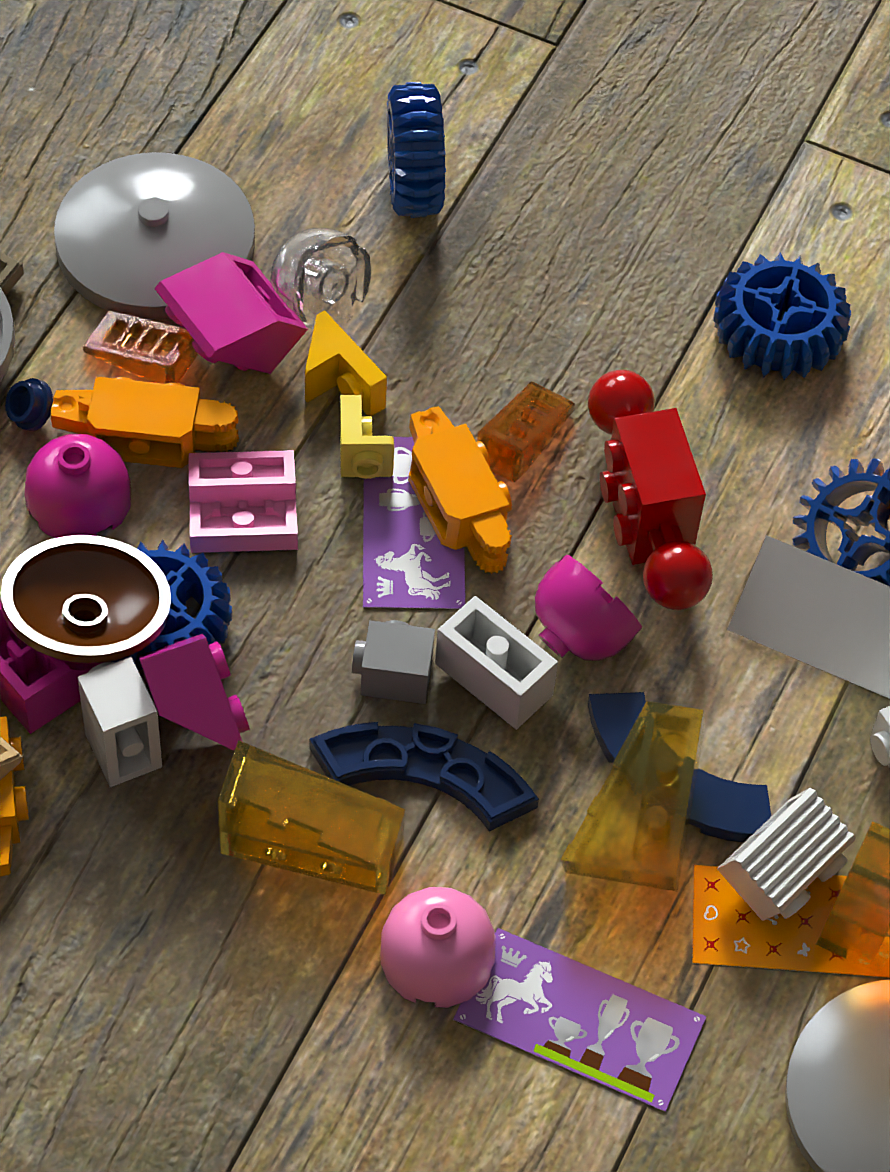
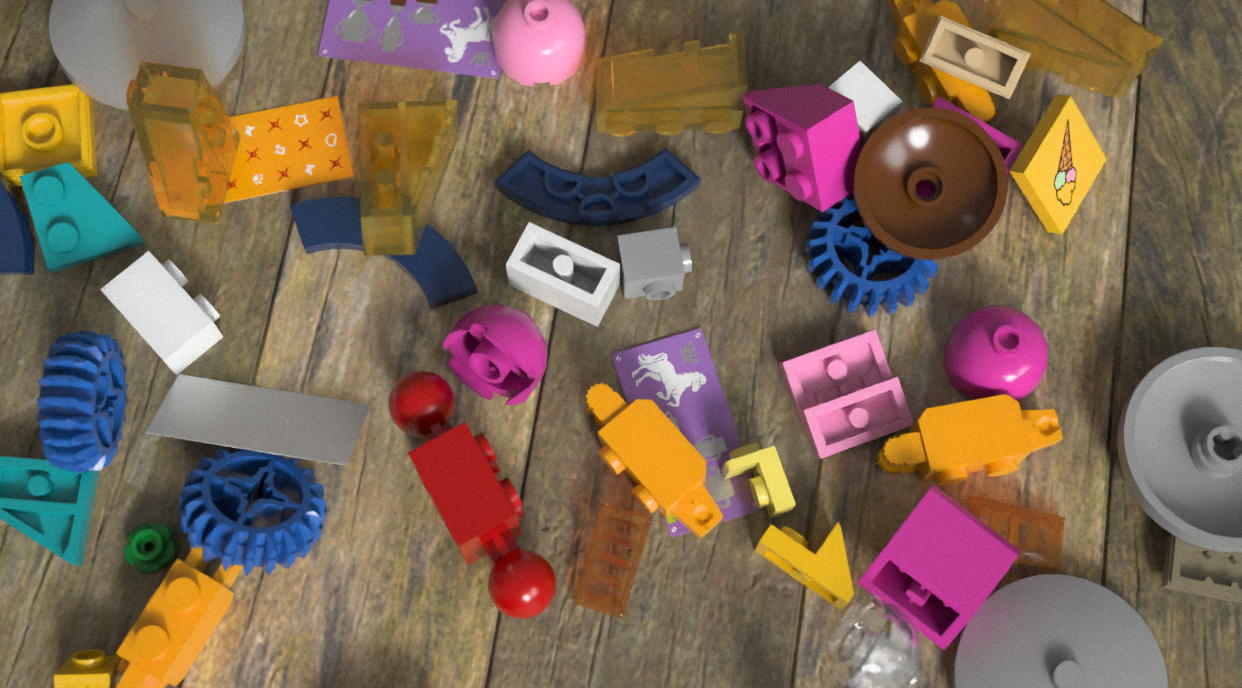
camera: 165 degrees right, 15 degrees up
dark blue plate [5,378,53,431] -> none
white brick [717,788,855,921] -> none

